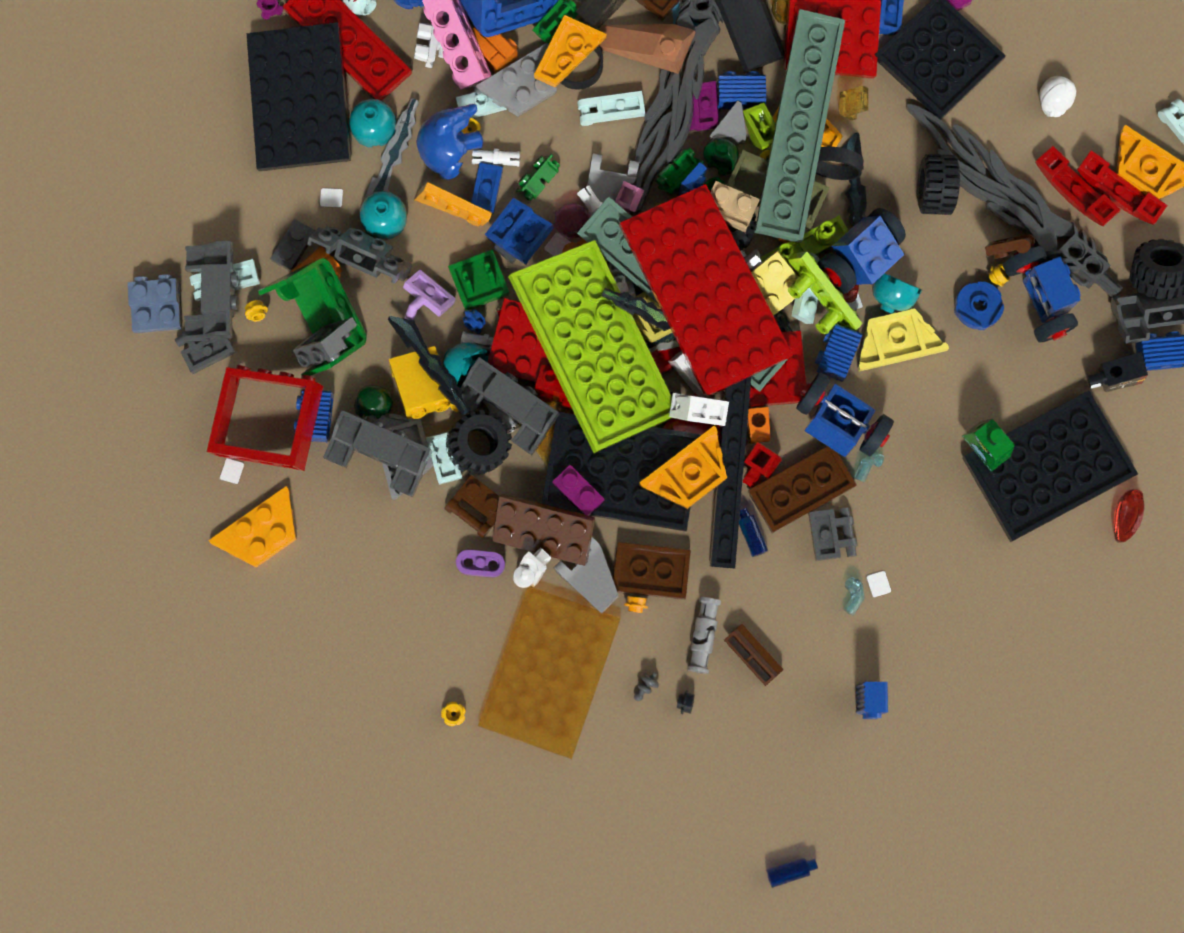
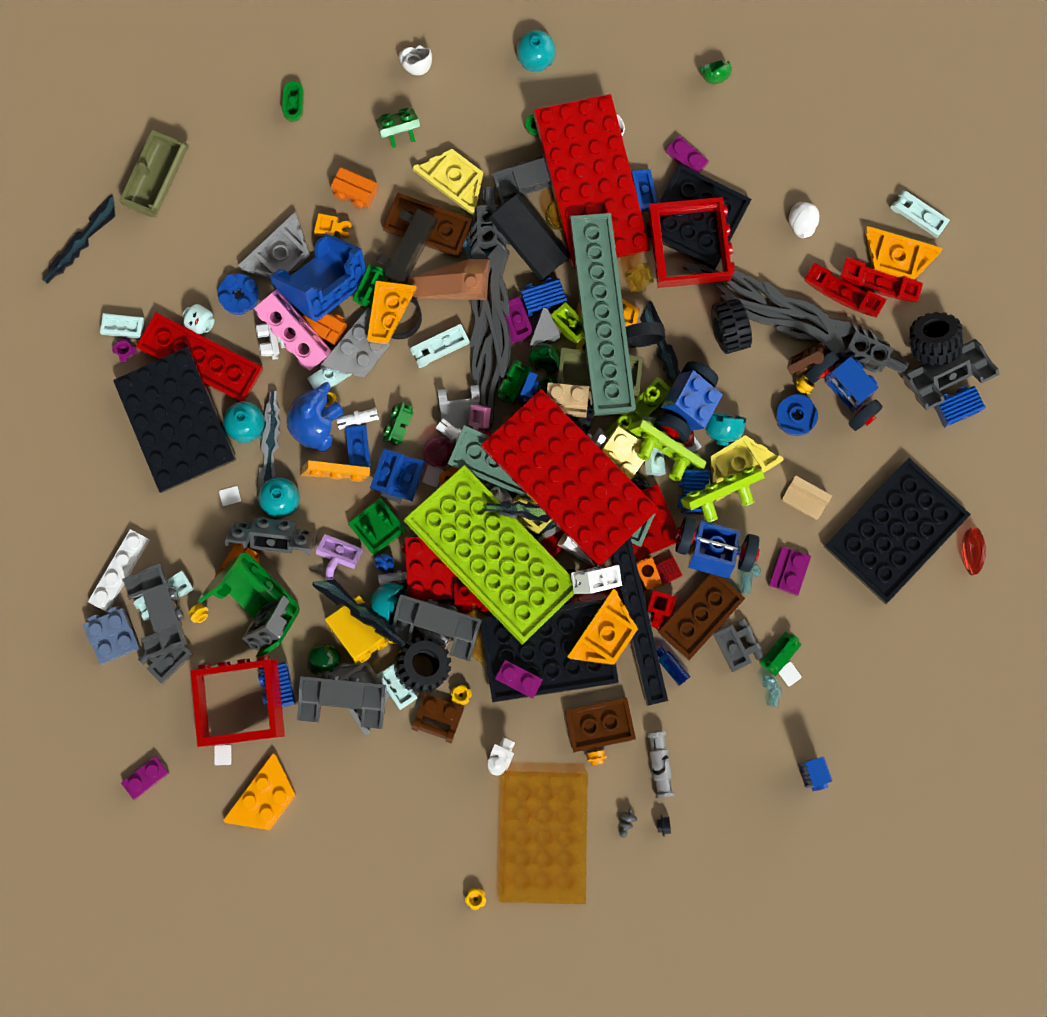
camera: 15 degrees left, 0 degrees up
dark grey plate [270,219,315,272] -> none
medium lavender plate [456,550,505,578] -> none
reddish brown plate [492,493,595,566] -> none
light grey flag [554,537,619,614] -> none
reddish brown piece [724,624,784,686] -> none
clear blue cylinder [766,858,818,888] -> none
green torso [962,419,1014,472] -> none
black torso [1087,352,1148,392] -> none
none -> white plate [88,529,150,612]
none -> magenta plate [121,756,169,800]
none -> yellow plate [451,684,472,705]
none -> red window [648,197,735,288]
none -> tile [656,557,682,586]
none -> lime plate [681,466,765,522]
none -> green hinge [759,631,802,677]
none -> magenta plate [769,546,811,596]
none -> tan panel [782,476,832,520]

